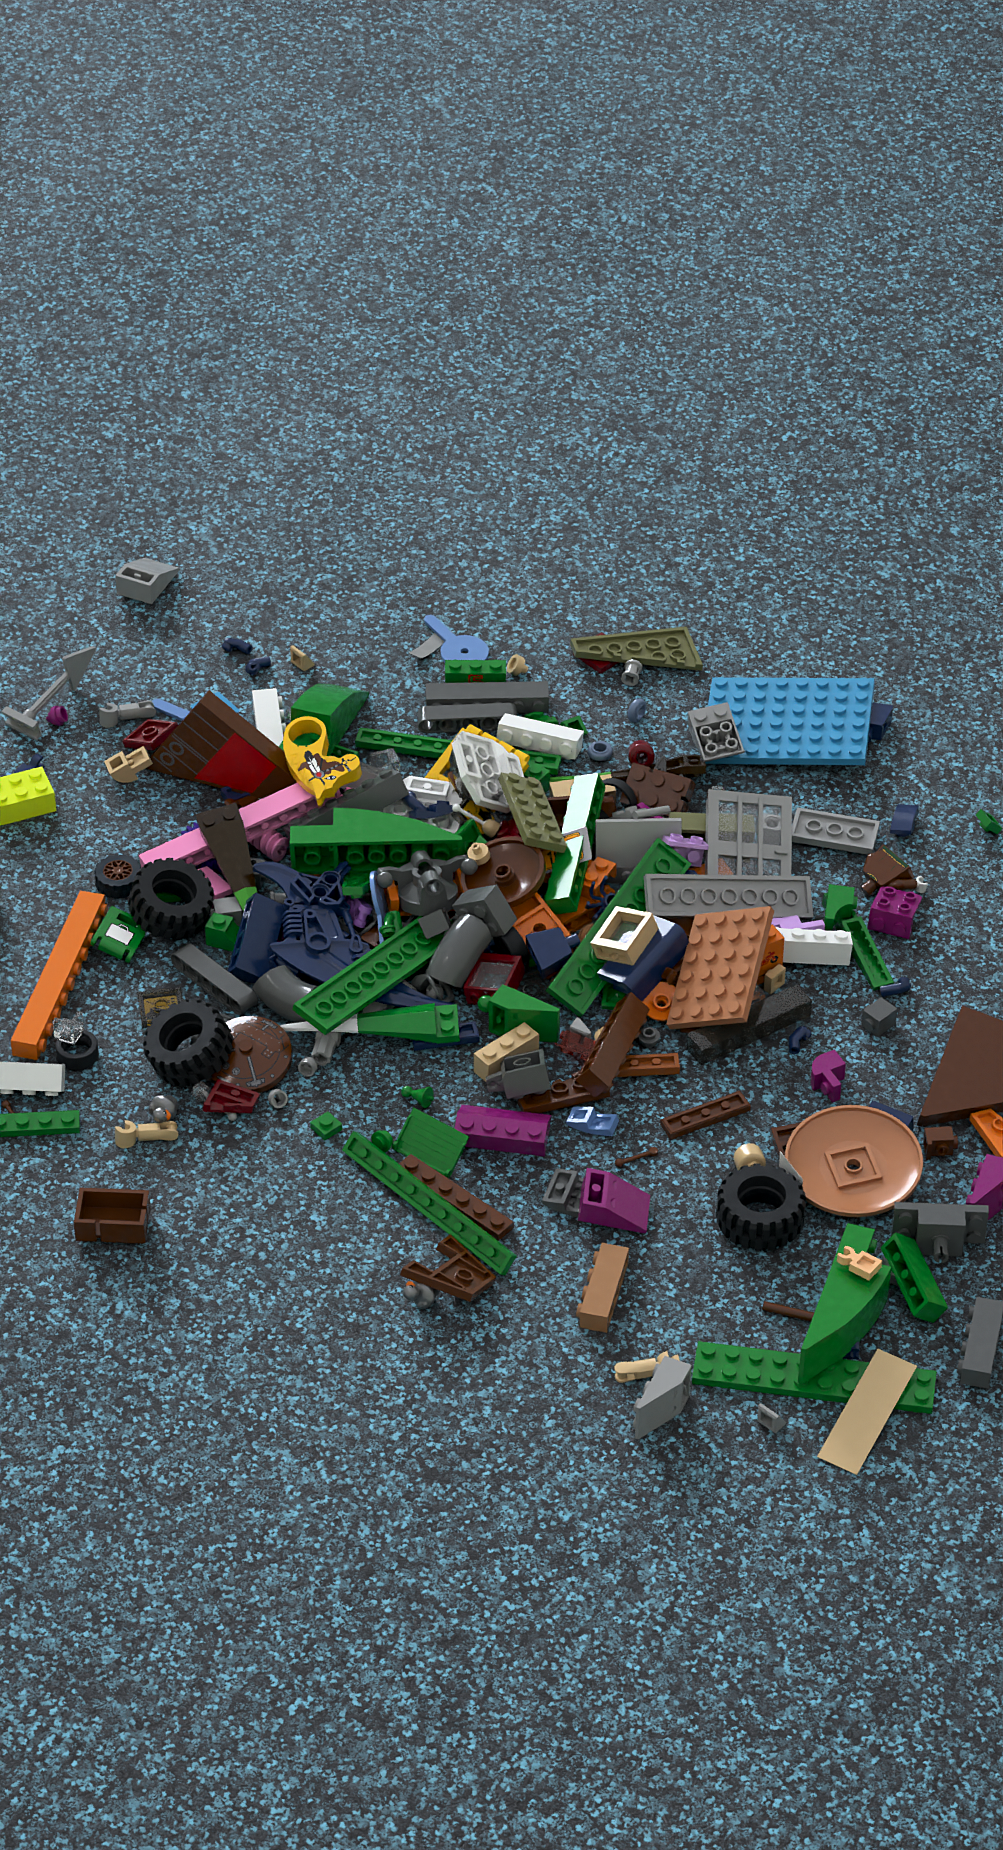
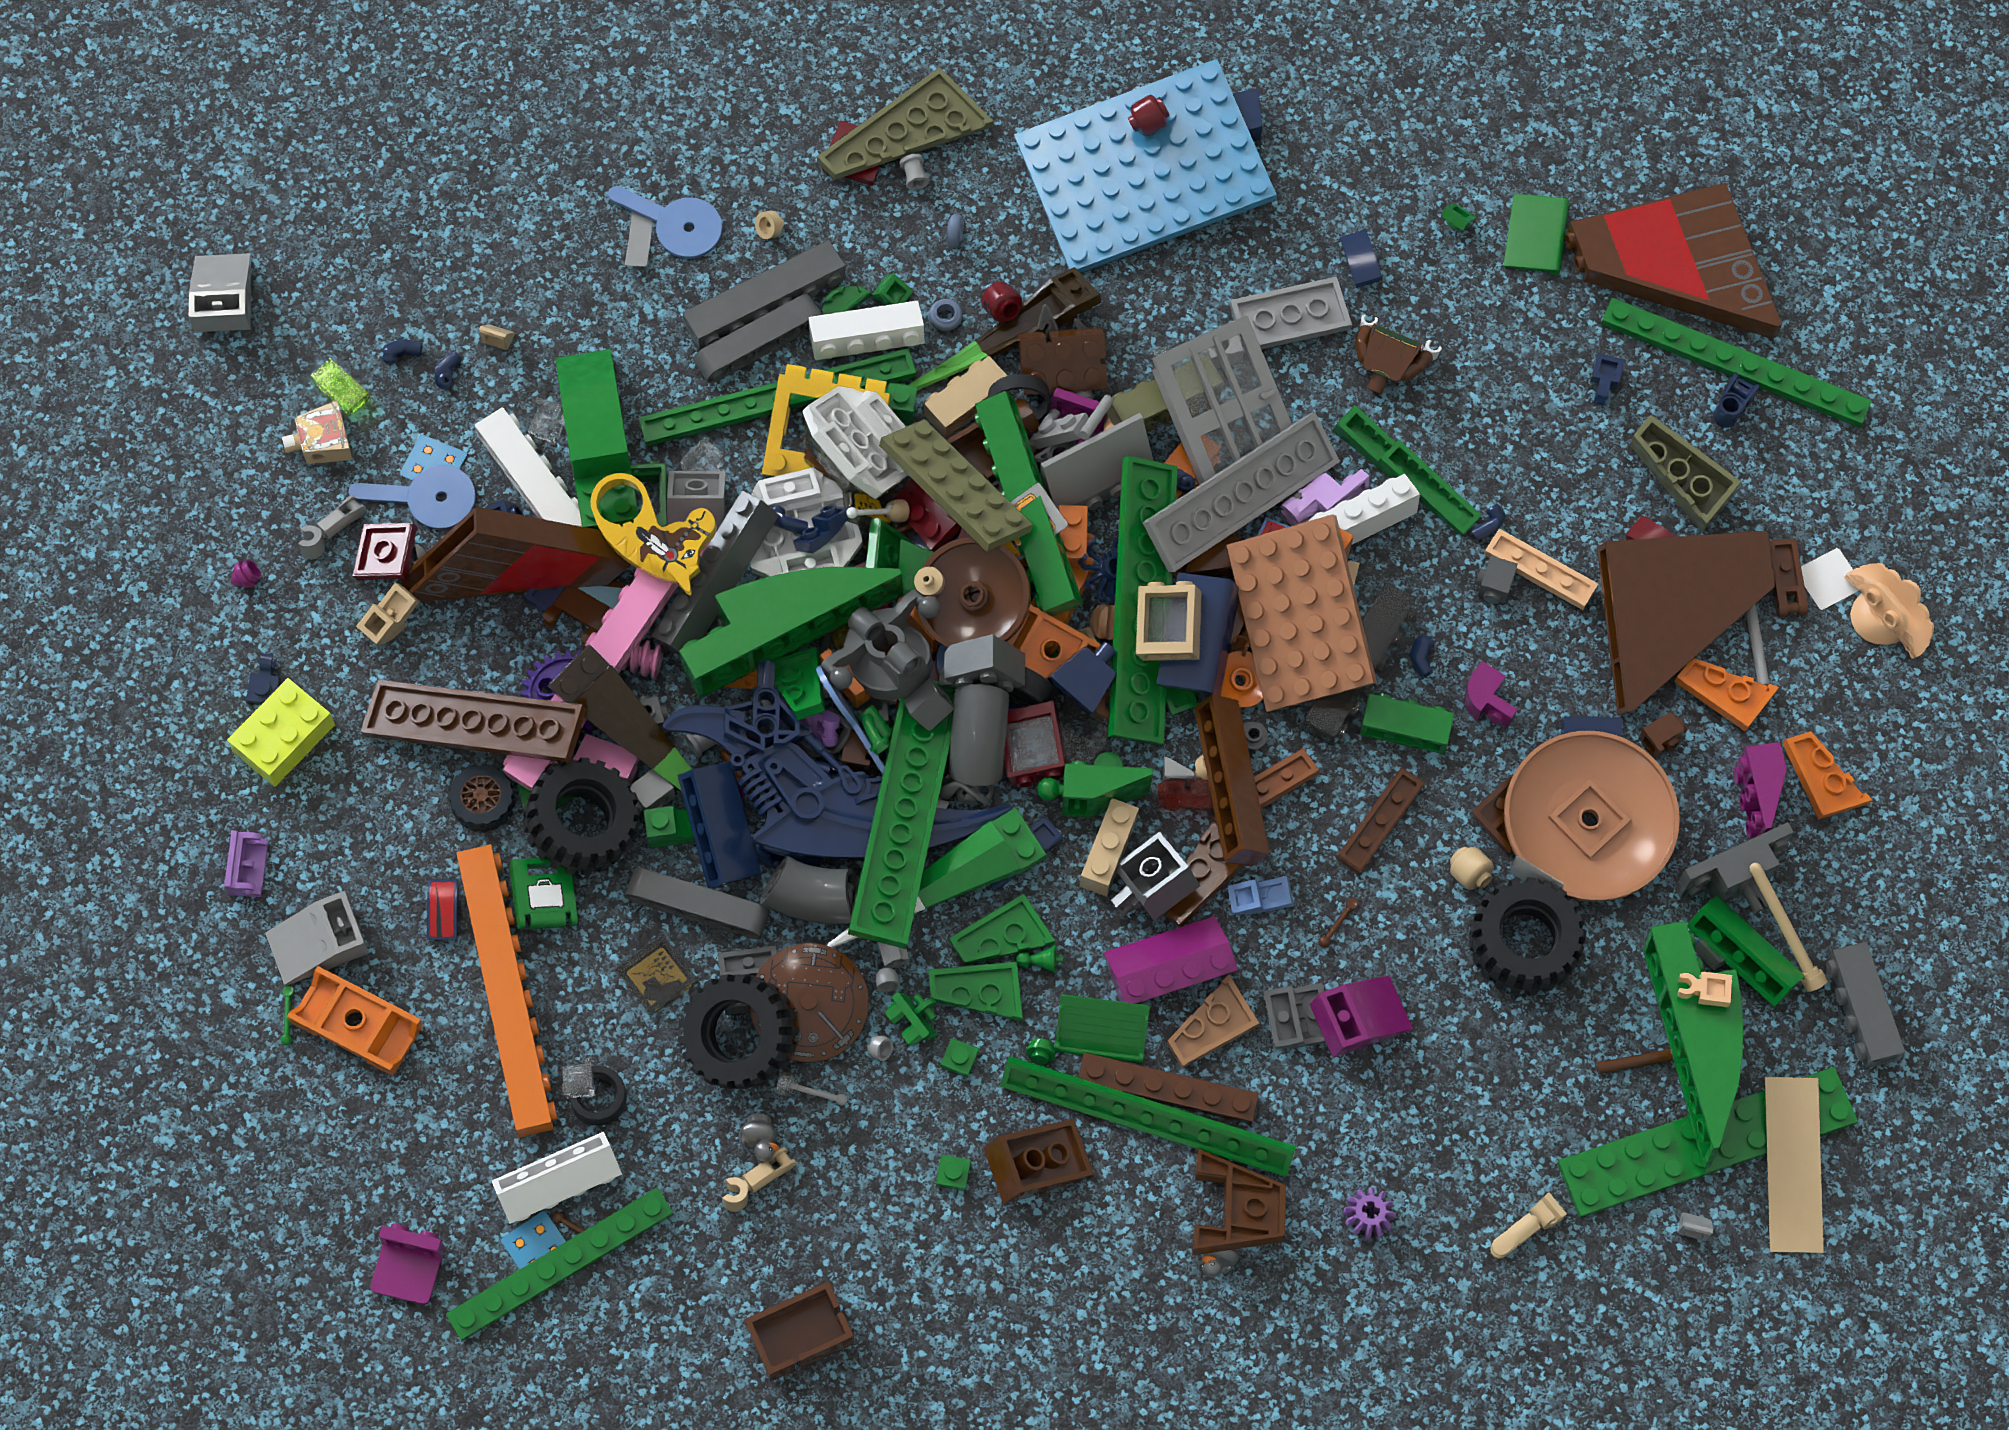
camera: 30 degrees left, 25 degrees up
light grey piece [1,646,96,741] -> none
dark red wing [202,1079,260,1113] -> none
green brick [445,659,506,683] -> none
medium nougat brick [576,1243,629,1333] -> none
light grey slope [633,1356,692,1439] -> none
lavender bracket [662,833,709,867] -> none
light grey slope [688,702,744,762] -> none
green arch [824,884,858,931] -> none
magenta bracket [867,887,922,939] -> none
none -> torso [282,401,353,464]
none -> clear neon green plate [310,358,370,416]
none -> plate [361,680,587,763]
none -> red slope [427,879,459,940]
none -> green hips [885,991,938,1046]
none -> green wing [928,962,1023,1022]
none -> green plate [936,1155,971,1192]
none -> green wing [949,894,1055,965]
none -> reddish brown slope [983,1119,1094,1204]
none -> dark red head [1128,95,1170,136]
none -> medium nougat wing [1167,974,1259,1069]
none -> medium lavender gear [1343,1187,1396,1240]
none -> green brick [1360,693,1454,755]
none -> light nougat plate [1484,529,1598,610]
none -> tan piece [1750,862,1828,992]

